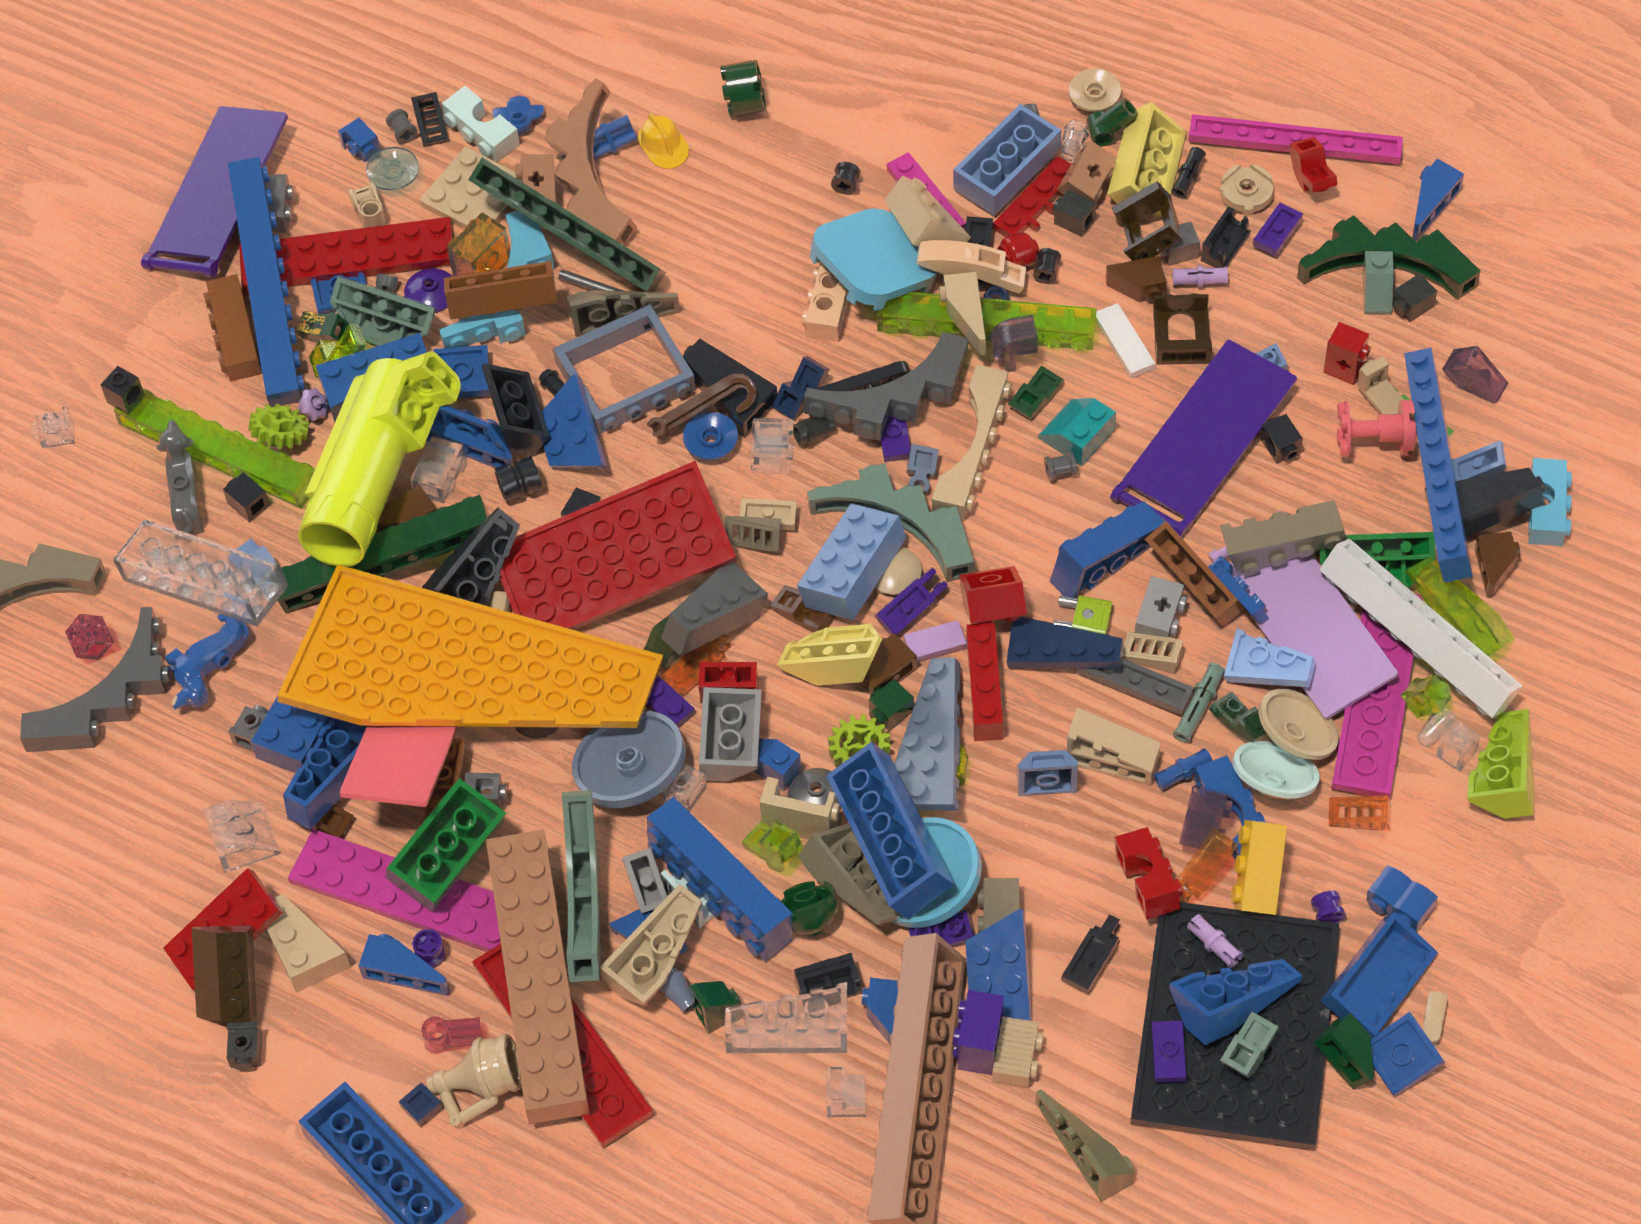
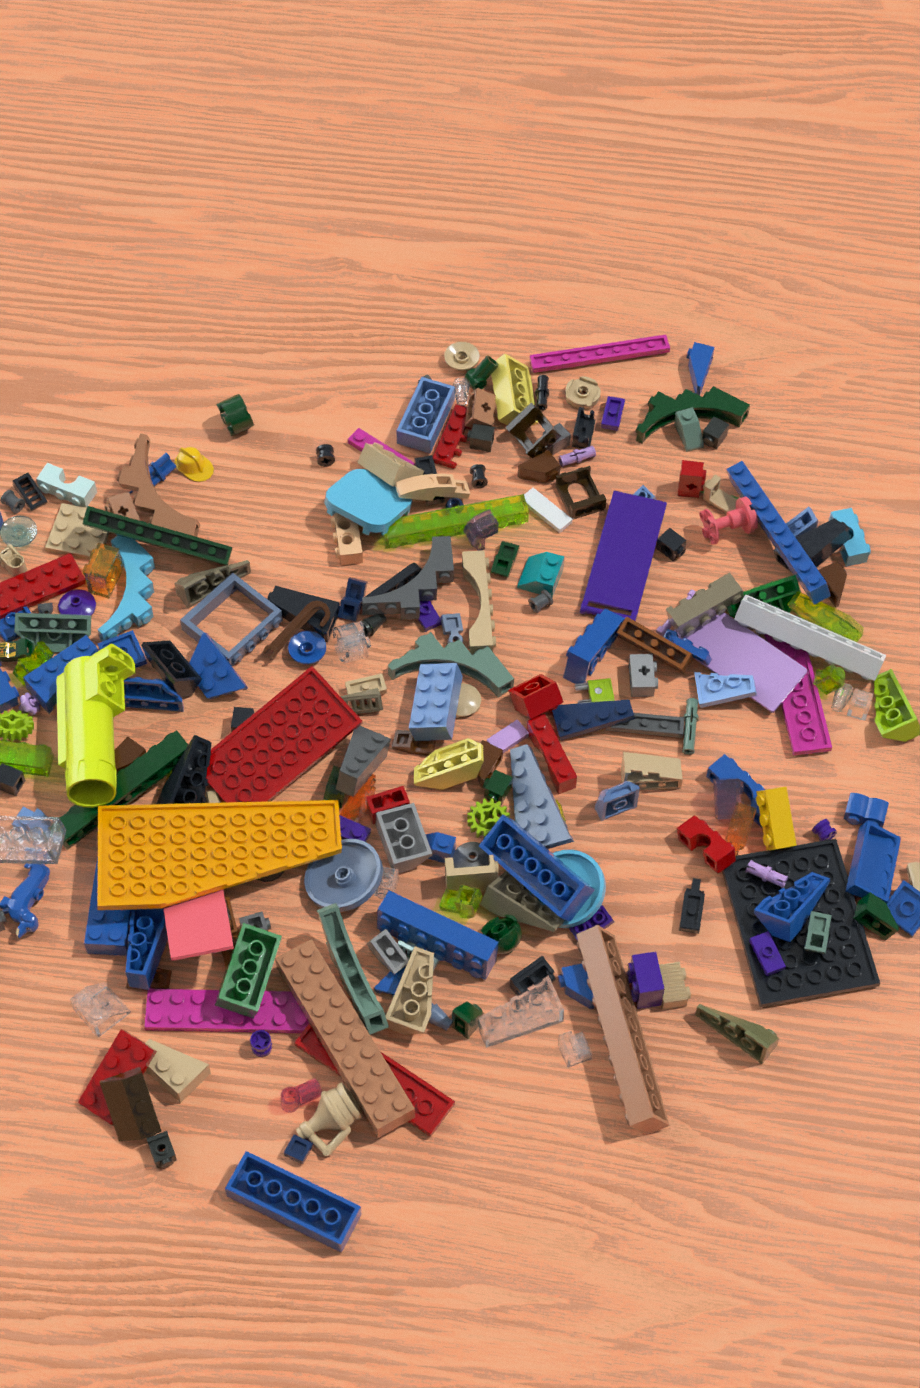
camera: 25 degrees left, 0 degrees up
flat silver brick [228,705,268,752] -> none
blue slope [359,934,450,996] -> none
clear brick [410,436,467,504] -> none
dark orange brick [444,261,558,320] -> none
blue plate [492,95,544,134] -> none
black wheel [494,456,543,502] -> none
black pin [539,369,564,396] -> none
flat silver bar [558,269,624,291] -> none
dark purple hinge [874,567,948,635] -> none
tan slope [939,272,986,355] -> none
blue wing [965,909,1032,1021] -> none
dark tan brick [978,878,1020,933] -> none
red head [997,233,1039,267] -> none
tan slope [1122,632,1184,674] -> none
blue pin [1153,748,1213,790] -> none
slope [1209,692,1266,743] -> none
light aqua dish [1233,741,1320,800] -> none
tan dish [1258,689,1339,760] -> none
red brick [1289,136,1338,193] -> none
clear orange slope [1329,795,1391,830] -> none
slope [1442,345,1508,403] -> none

